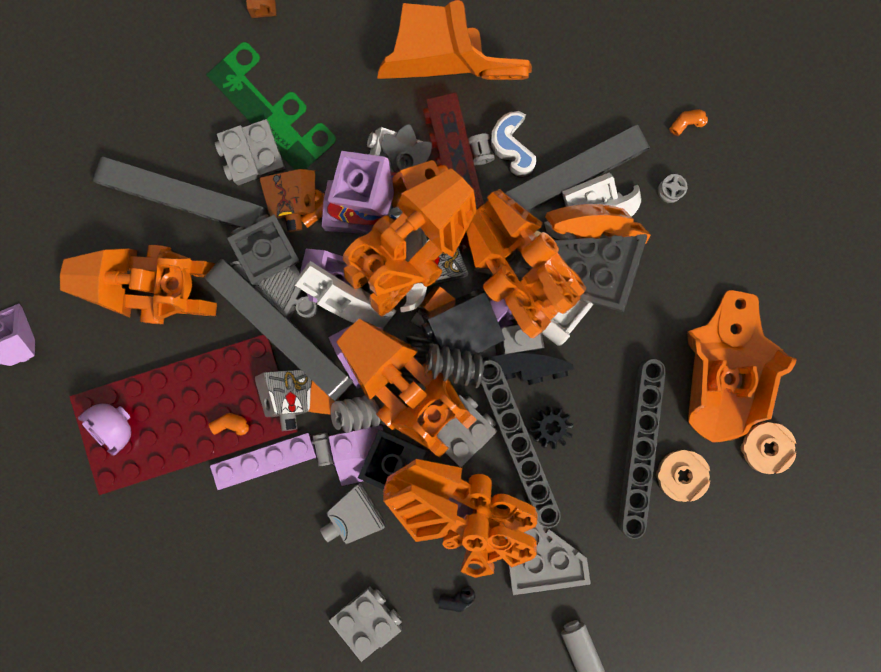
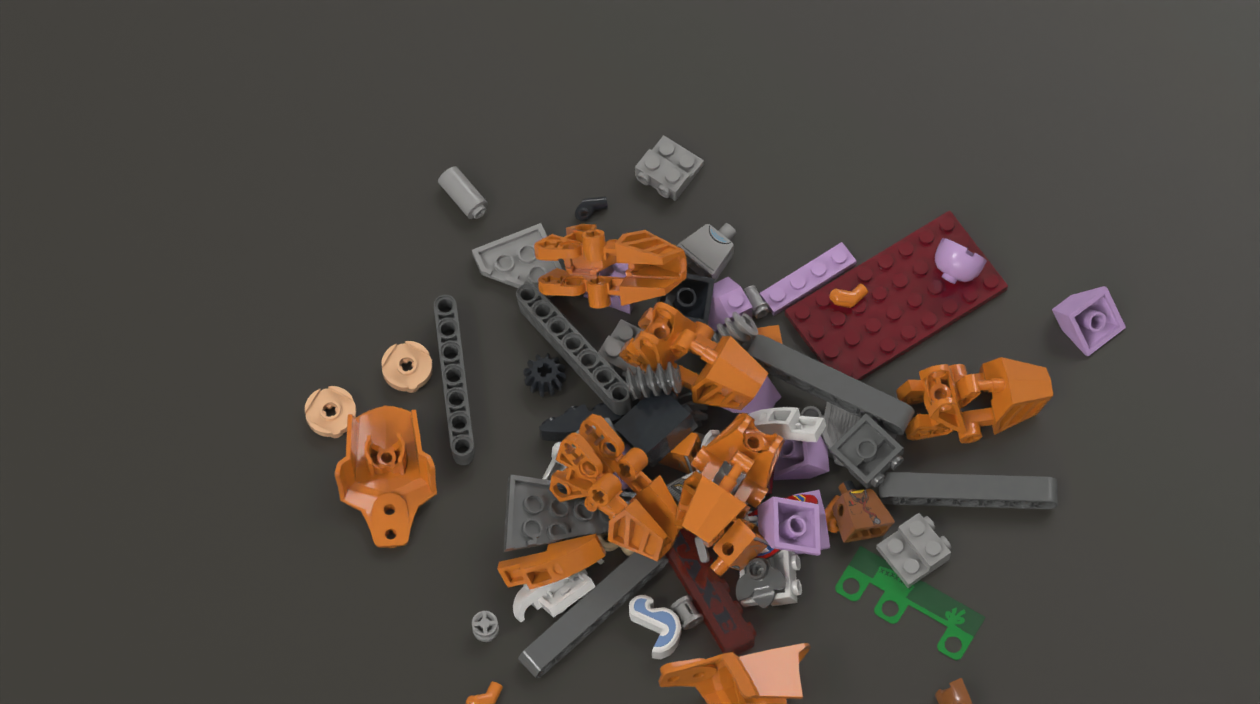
camera: 170 degrees right, 20 degrees down
torso [255,370,311,431] -> none

